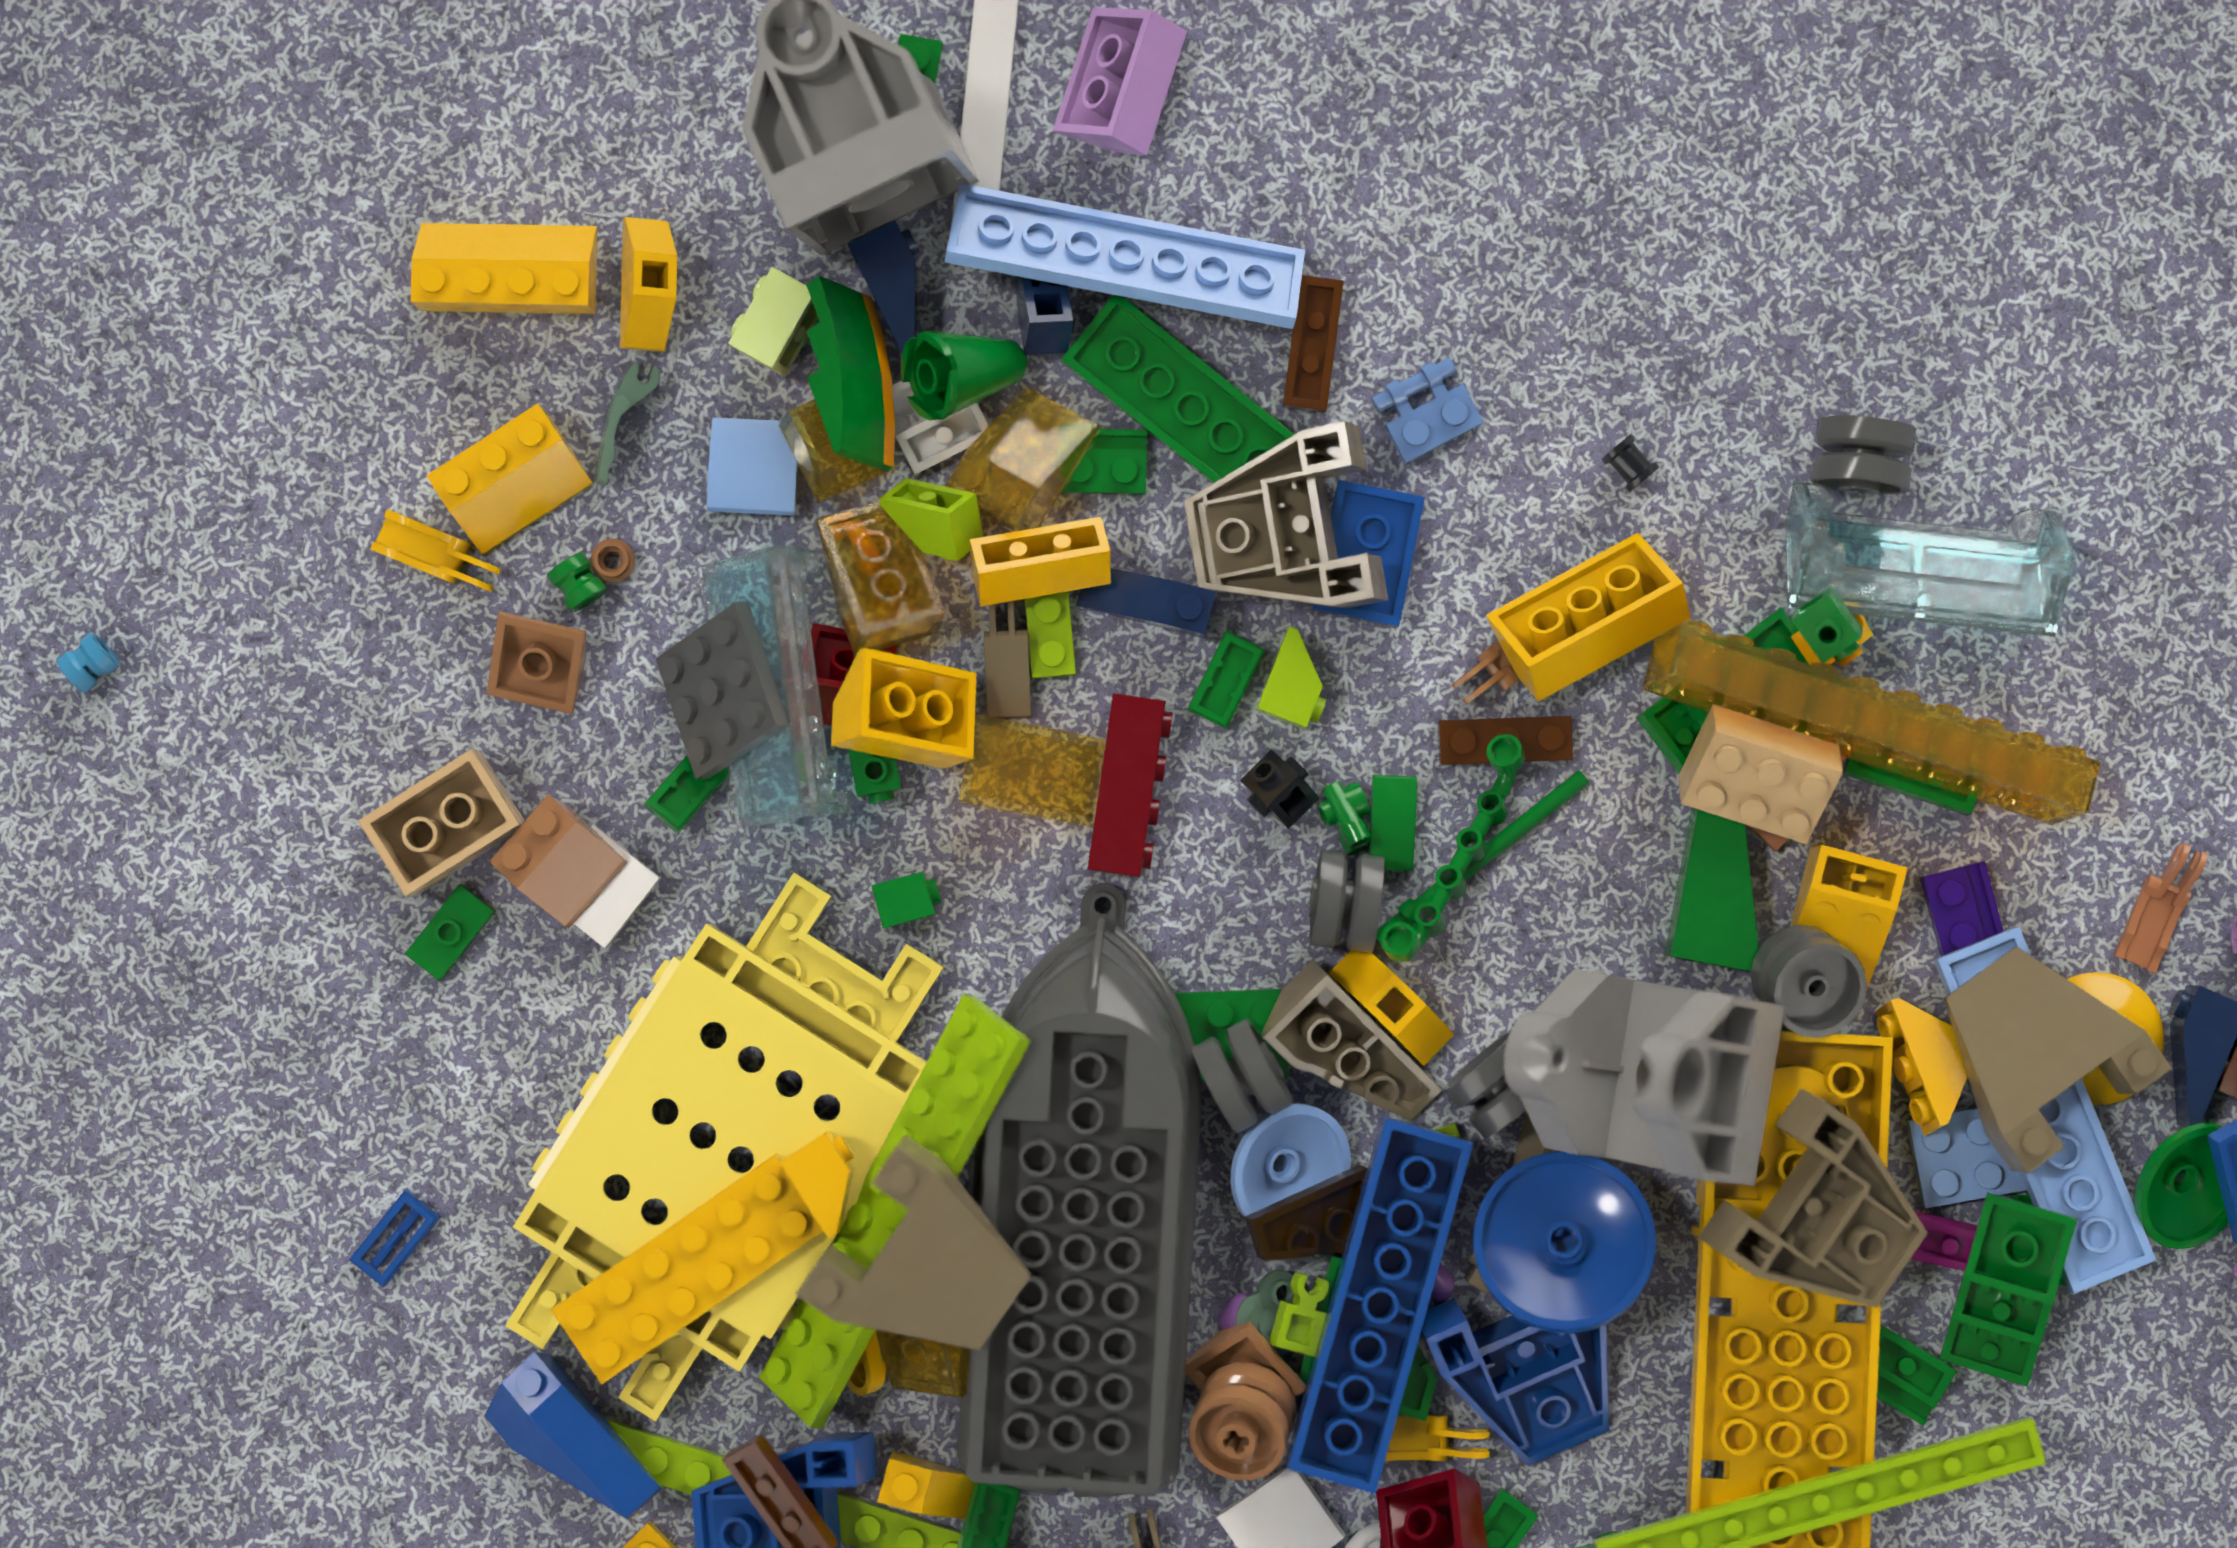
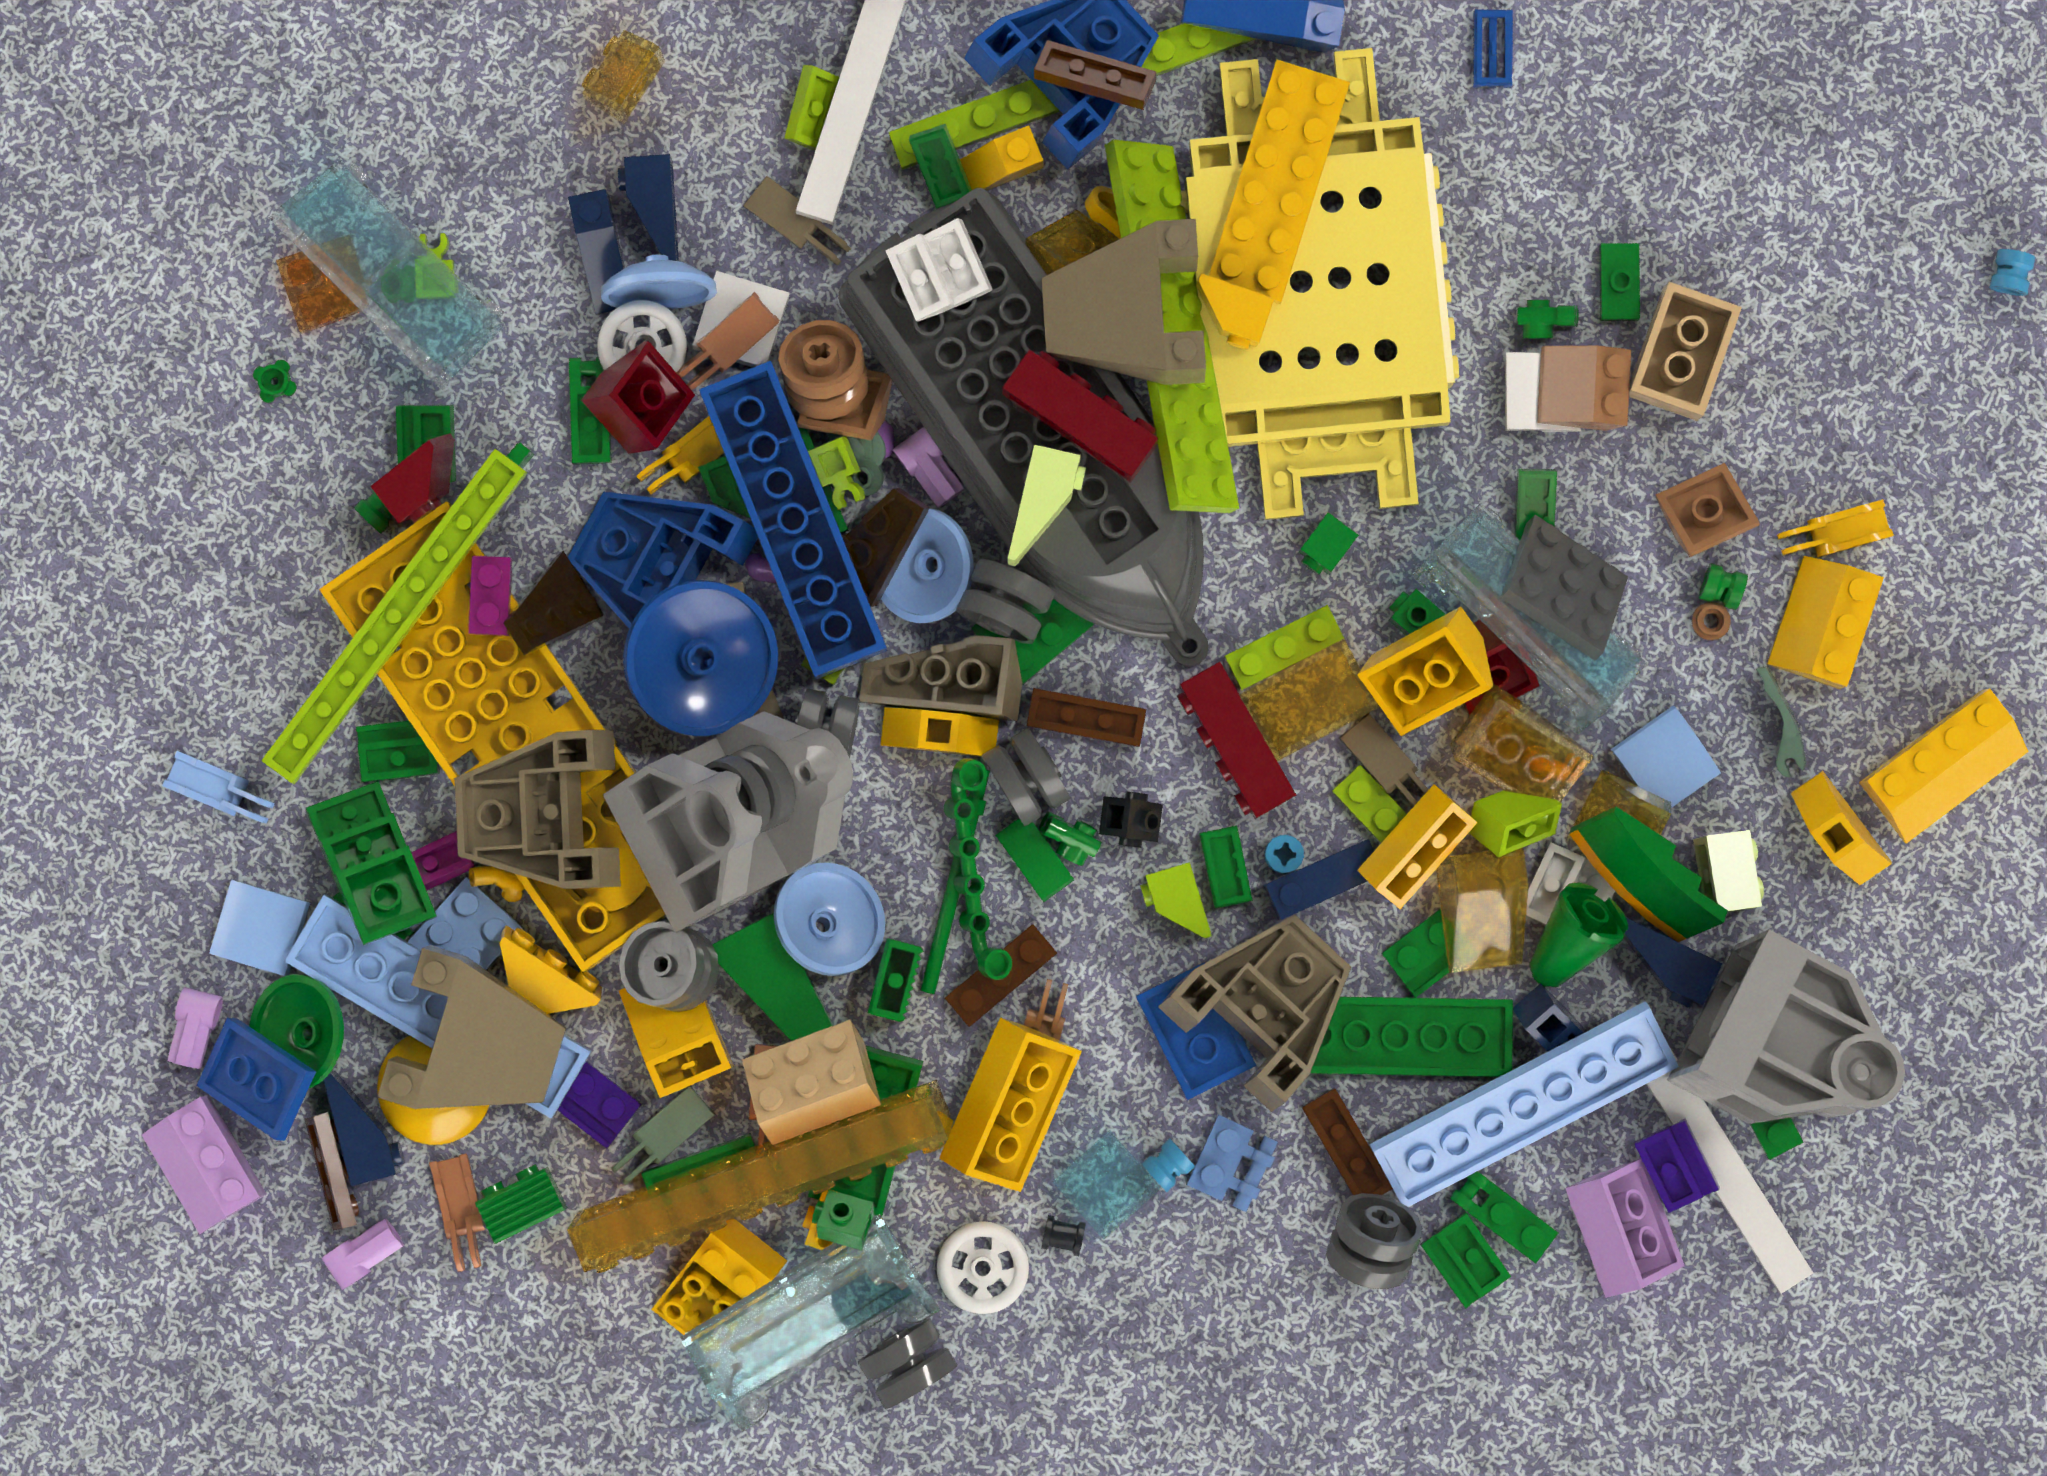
camera: 150 degrees right, 0 degrees up
none -> light blue arm [162,751,275,823]
none -> light blue slope [209,880,310,976]
none -> yellow arm [468,866,525,902]
none -> magenta plate [469,556,513,636]
none -> green brick [475,1164,568,1244]
none -> dark brown wing [503,551,604,655]
none -> sand green arm [612,1085,715,1185]
none -> yellow slope [651,1213,787,1357]
none -> nougat arm [676,292,780,390]
none -> dark grey wheel [704,745,796,834]
none -> light blue dish [774,863,885,976]
none -> green brick [867,938,924,1022]
none -> white slope [886,218,993,322]
none -> lavender piece [892,427,964,508]
none -> white plate [937,1221,1029,1314]
none -> dark red brick [1002,349,1159,483]
none -> yellowish green slope [1008,445,1086,566]
none -> reddish brown plate [1026,688,1147,747]
none -> clear light blue plate [1052,1130,1161,1239]
none -> dark azure wheel [1142,1138,1195,1192]
none -> lime plate [1224,605,1345,691]
none -> dark azure wheel [1264,835,1304,873]
none -> dark grey wheel [1326,1193,1423,1289]
none -> green plate [1420,1212,1511,1309]
none -> green plate [1449,1171,1559,1264]
none -> green plate [1517,300,1579,338]
none -> dark purple plate [1634,1118,1720,1213]

